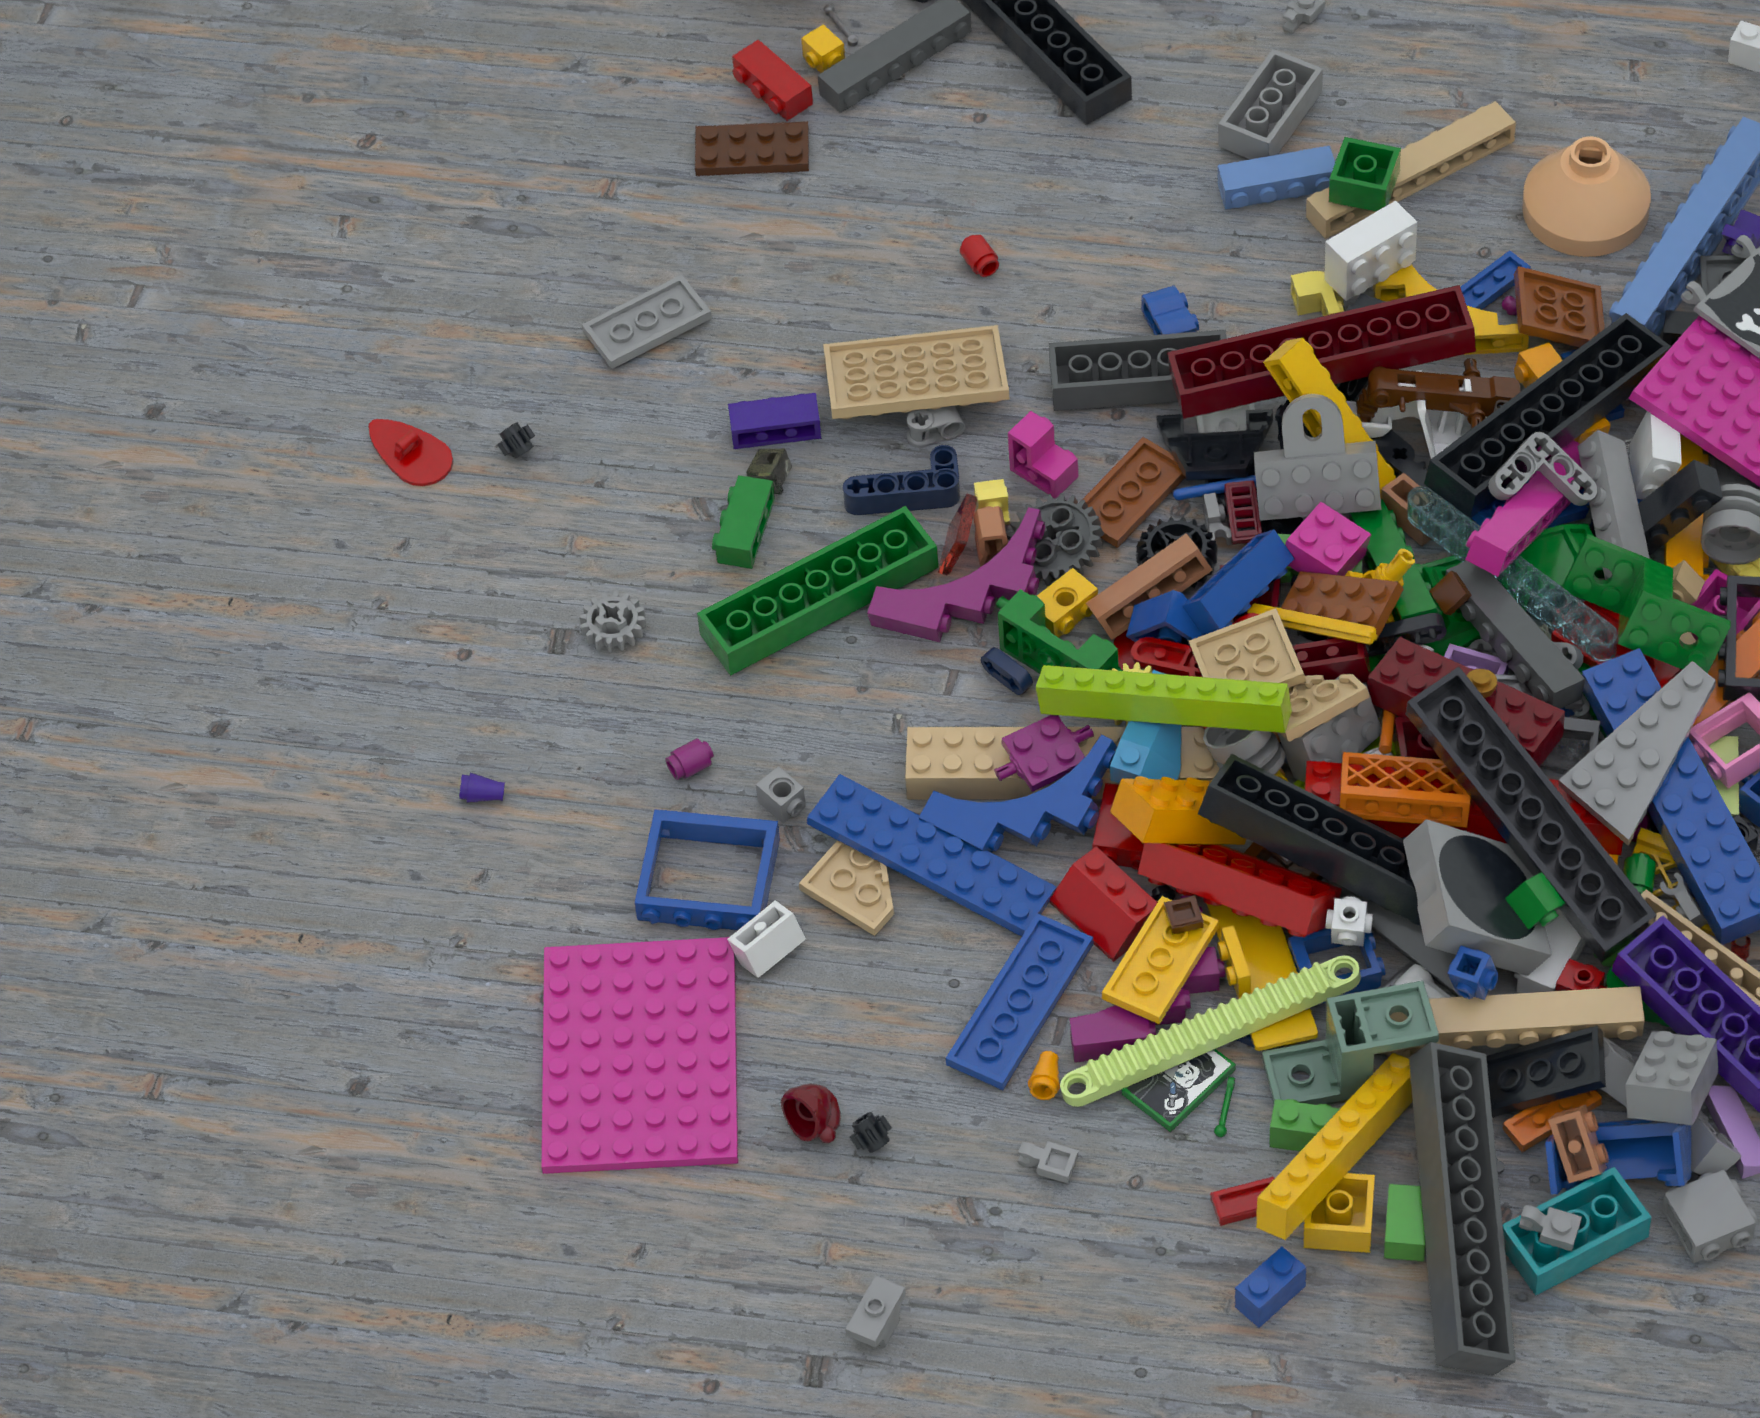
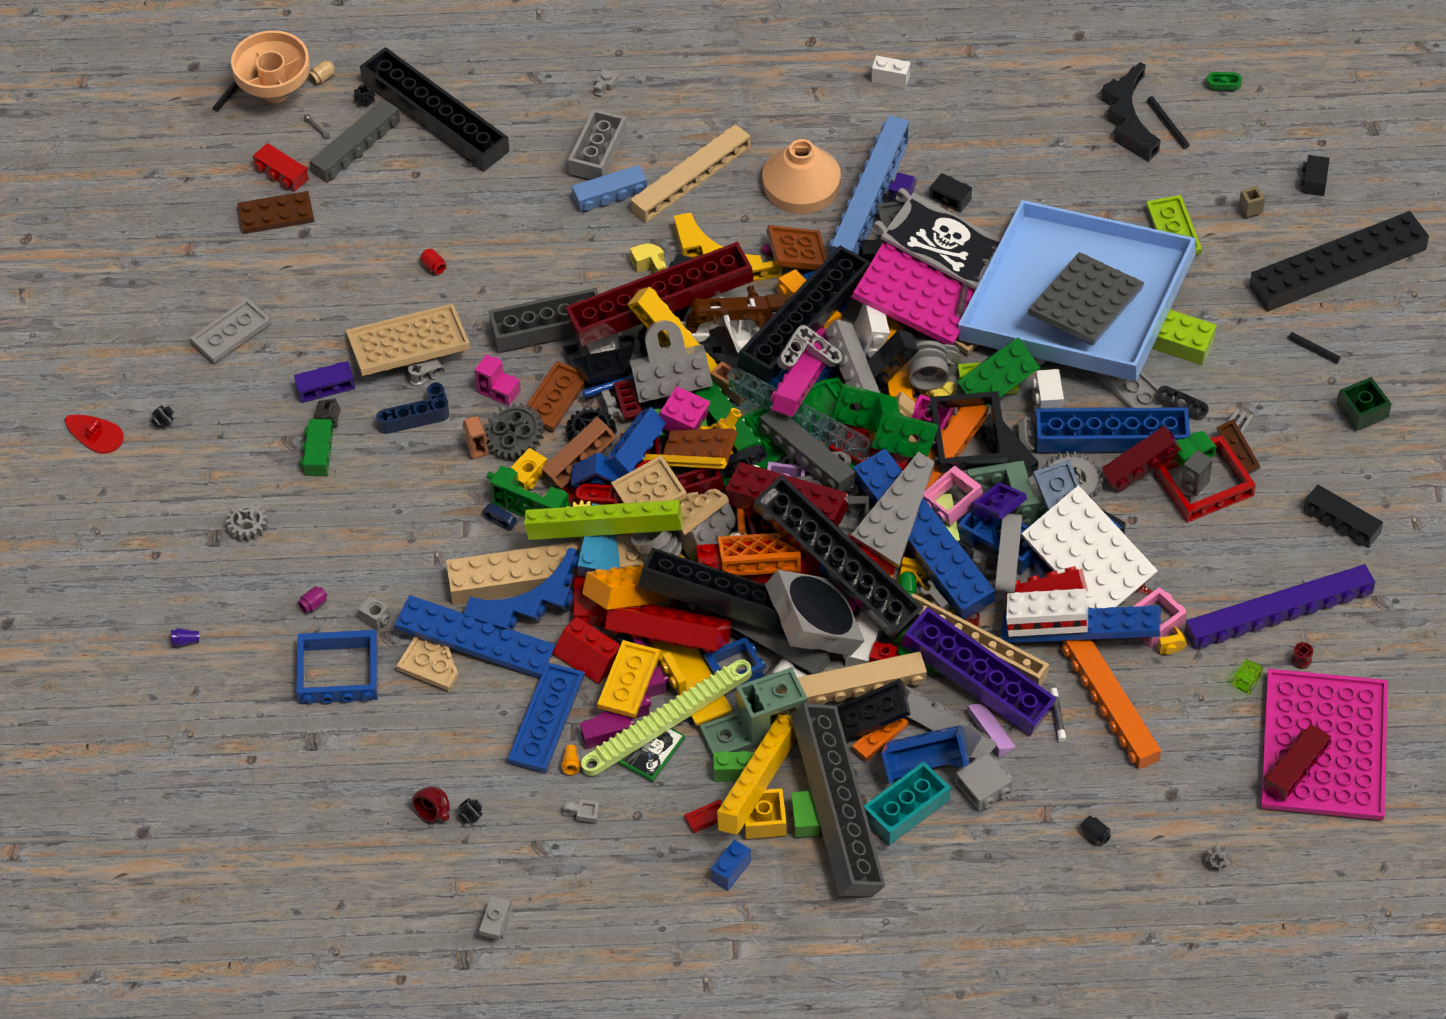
camera: 15 degrees left, 0 degrees up
dark pink plate [541,937,738,1174] -> none
green brick [697,506,939,676] -> none
white brick [727,900,806,978] -> none
yellow brick [801,24,845,73] -> none
magenta arch [867,507,1045,642] -> none
clear red tile [938,493,977,576] -> none
light yellow brick [974,479,1010,525] -> none
magenta plate [994,715,1094,792] -> none
blue brick [1141,285,1199,335] -> none
reddish brown tile [1164,896,1204,935] -> none
green hinge [1214,1077,1235,1137] -> none
white brick [1324,201,1417,301] -> none
white brick [1326,897,1373,946] -> none
green brick [1329,137,1401,212] -> none
reddish brown tile [1430,571,1472,616] -> none
blue brick [1448,946,1498,1000] -> none
blue plate [1460,250,1531,310] -> none
pearl gold plate [1467,669,1497,698] -> none
green brick [1505,872,1565,930] -> none
light grey plate [1519,1205,1582,1251] -> none
nougat brick [1548,1105,1609,1183] -> none
light grey brick [1626,1031,1718,1126] -> none

